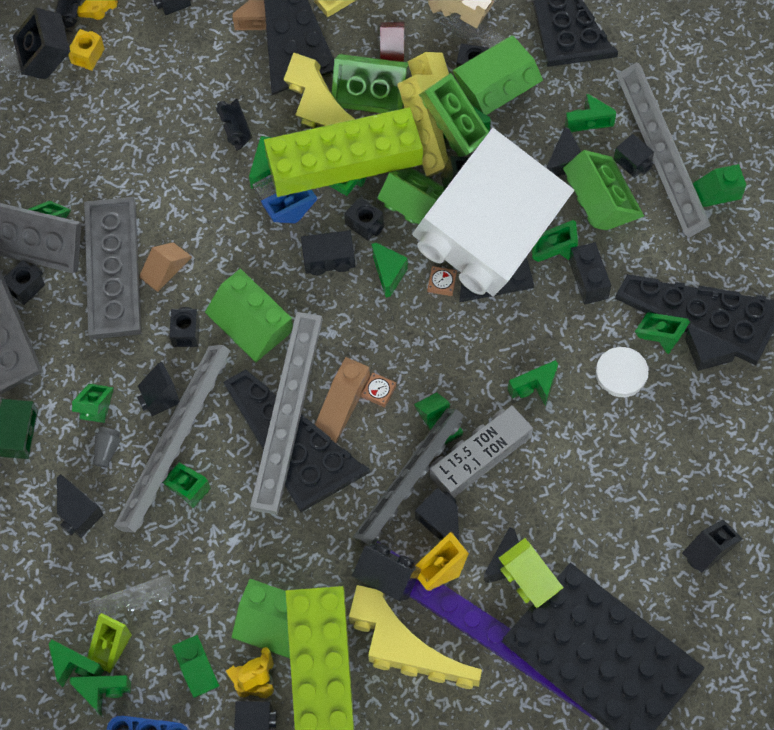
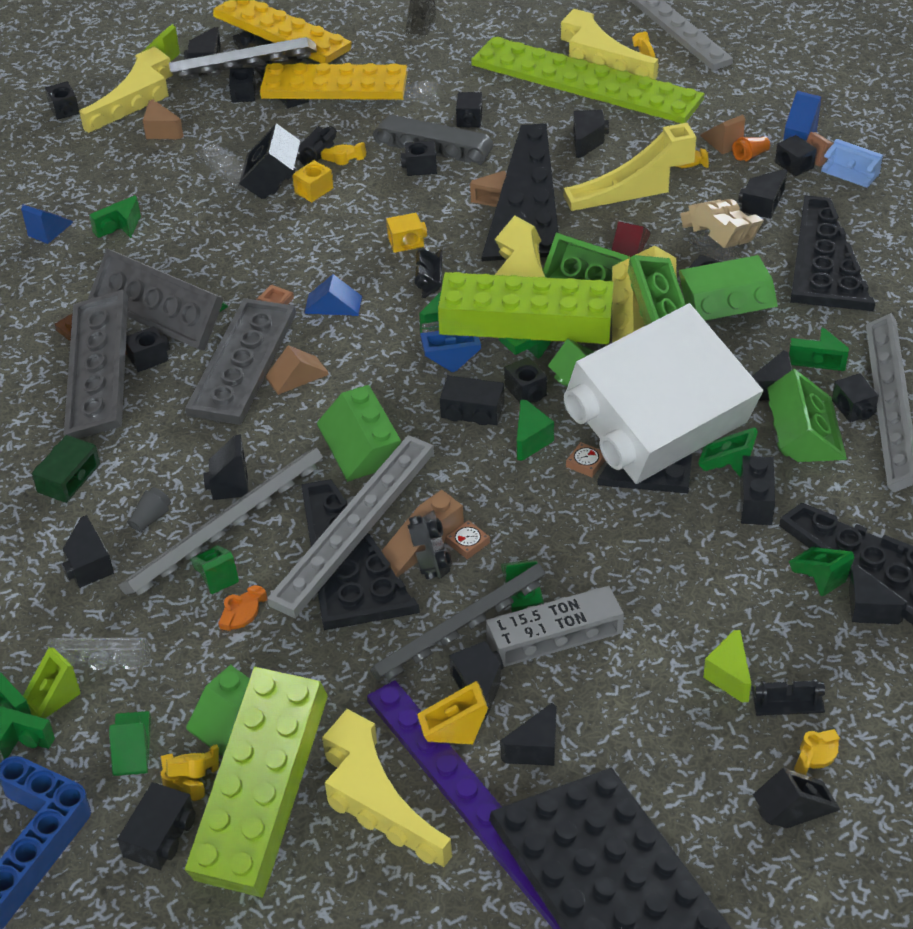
camera: 20 degrees right, 20 degrees down
green slope [72,384,114,423] -> none
black brick [169,307,200,347] -> none
black brick [352,543,422,602] -> none
lime brick [499,538,563,608] -> none
green slope [508,360,558,406] -> none
white tile [596,347,648,398] -> none
none -> orange piece [218,585,267,631]
none -> nougat tile [256,285,294,305]
none -> blue slope [305,274,362,316]
none -> yellow brick [386,212,427,253]
none -> black hinge [407,510,452,579]
none -> lime slope [703,630,751,703]
none -> black hinge [751,679,825,716]
none -> yellow piece [794,729,840,775]

